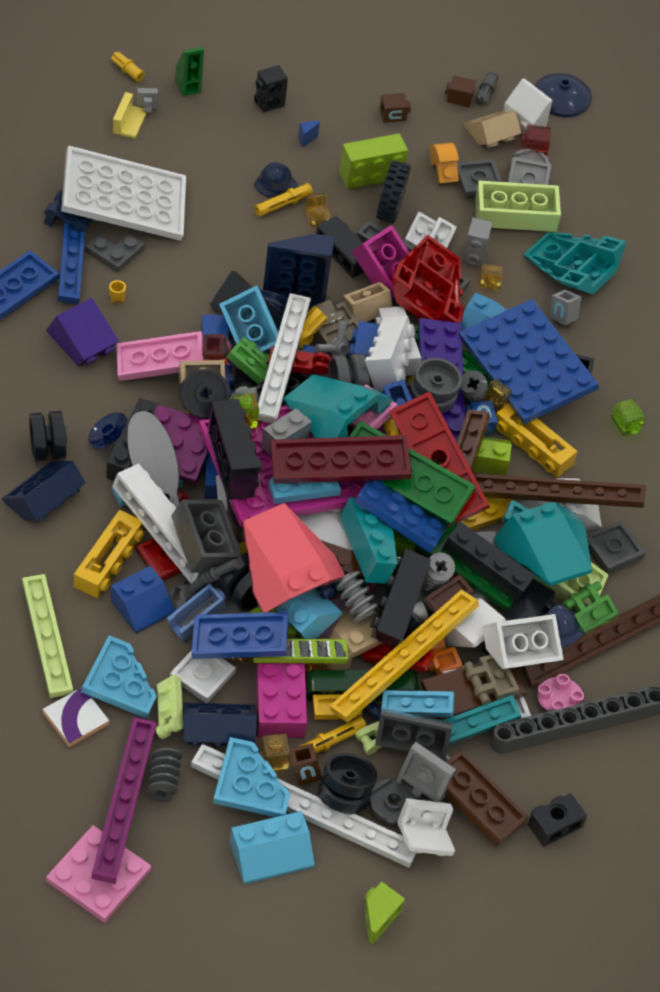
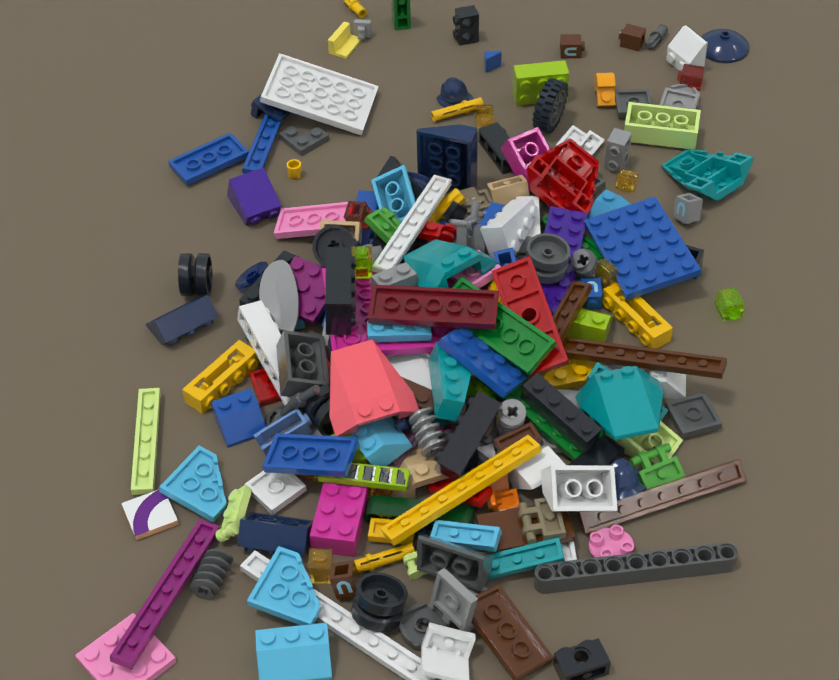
camera: 20 degrees right, 5 degrees down
tan slope [464,110,521,148] -> none
none -> black plate [443,200,468,221]

